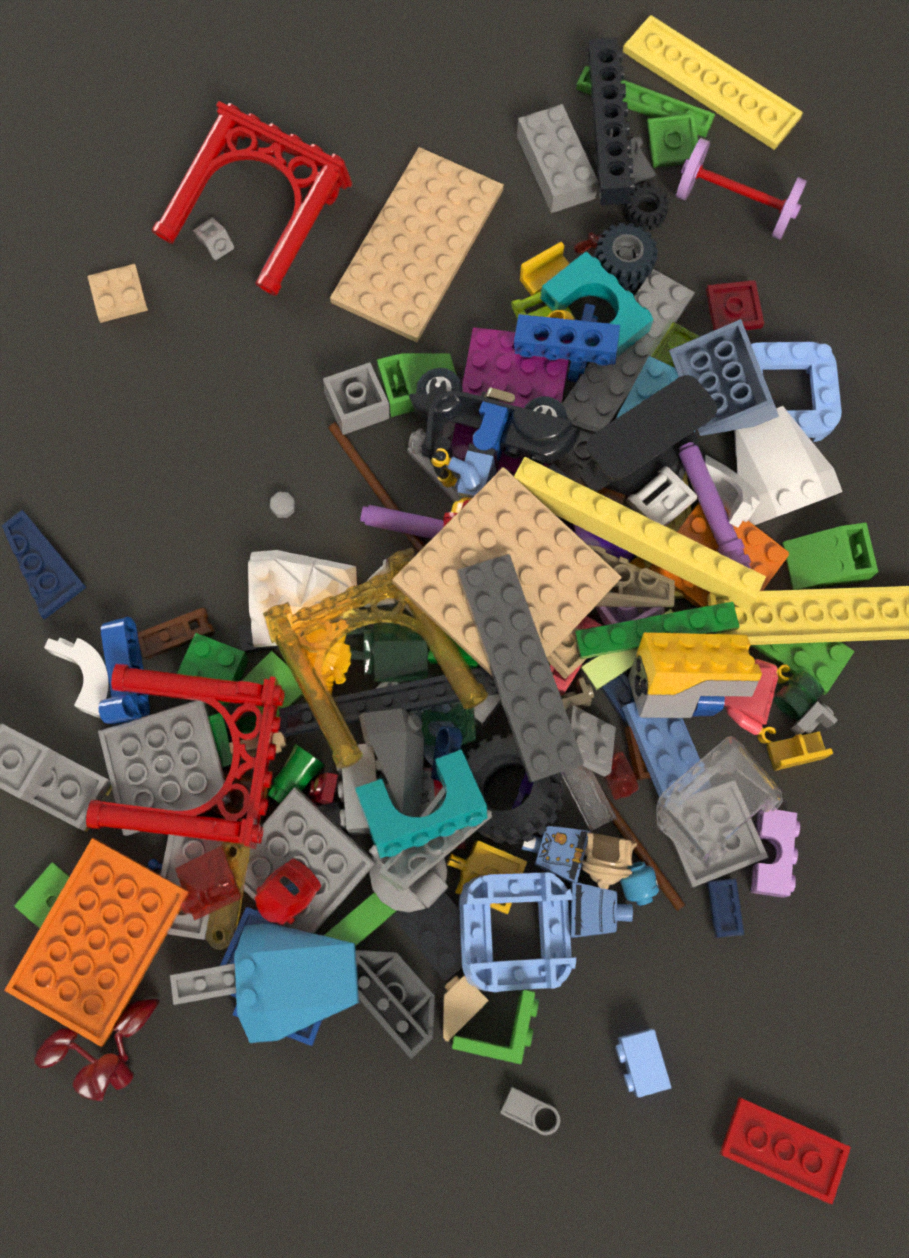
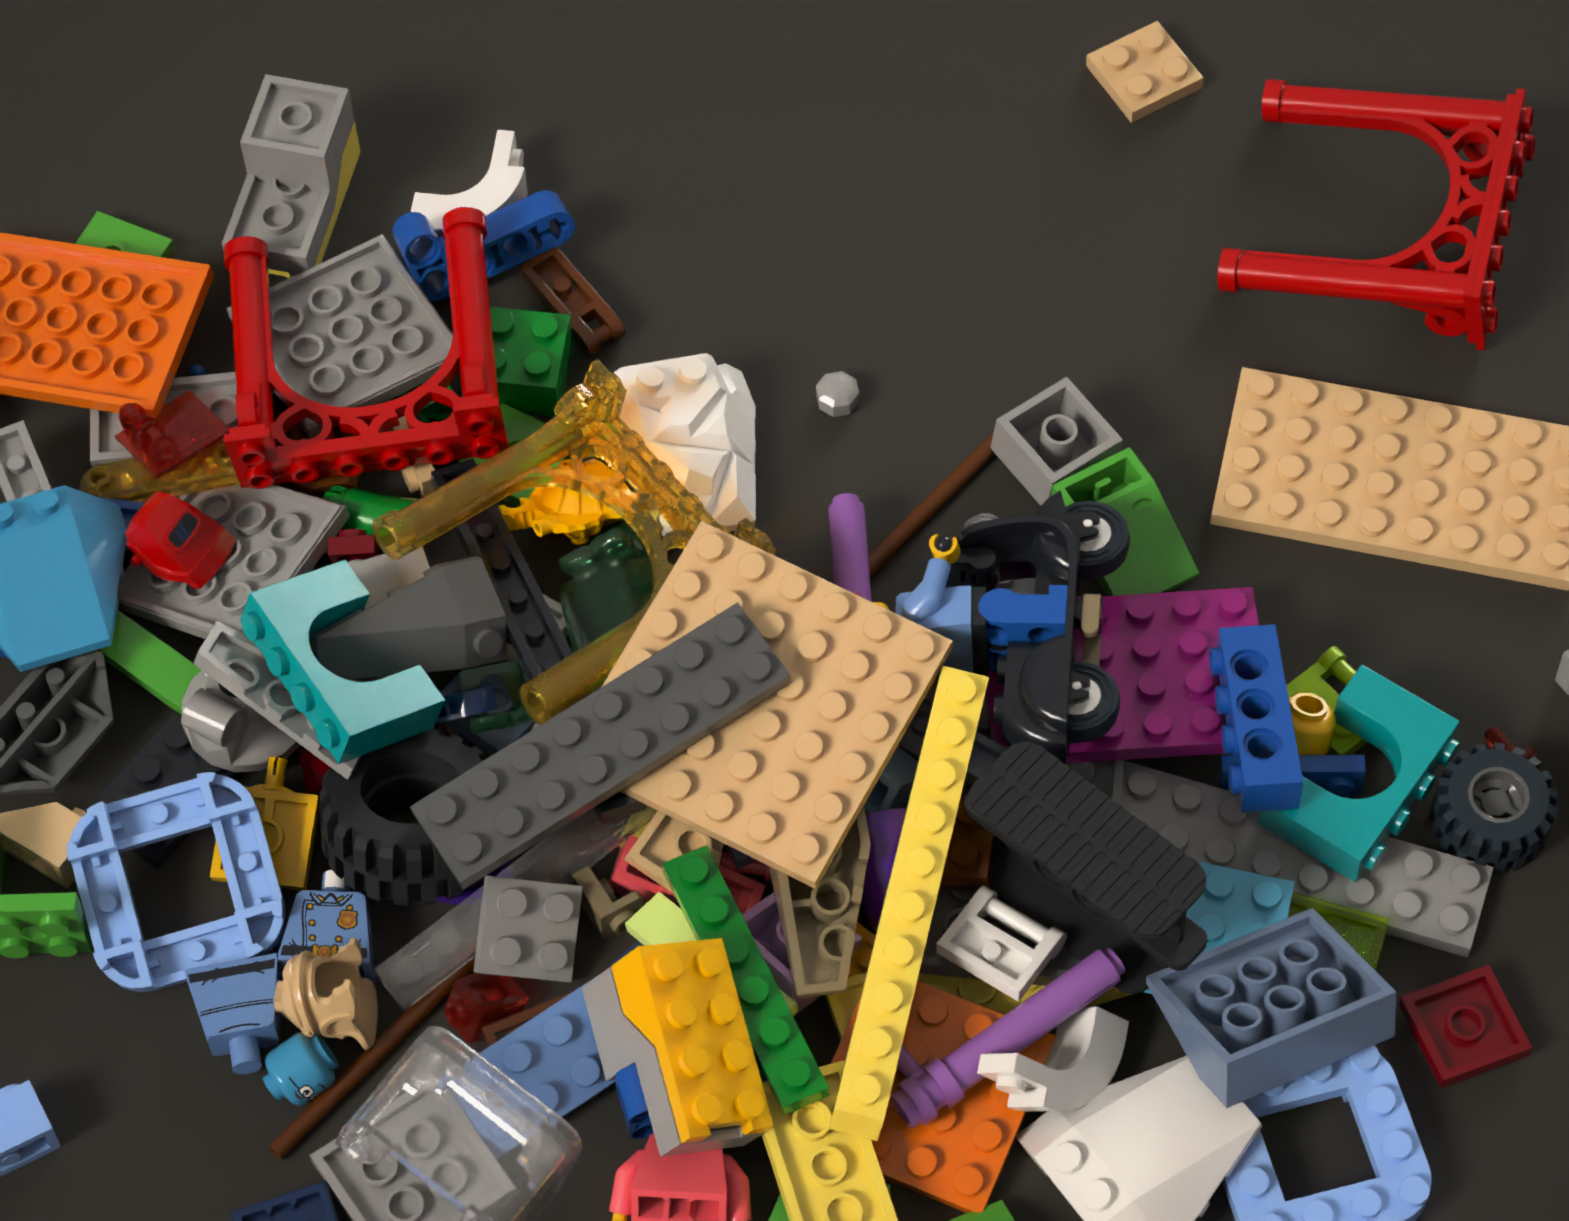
camera: 80 degrees right, 15 degrees down
dark blue wing [1,510,87,620] -> none
light grey bracket [193,217,234,260] -> none
yellow panel [520,242,569,296] -> none

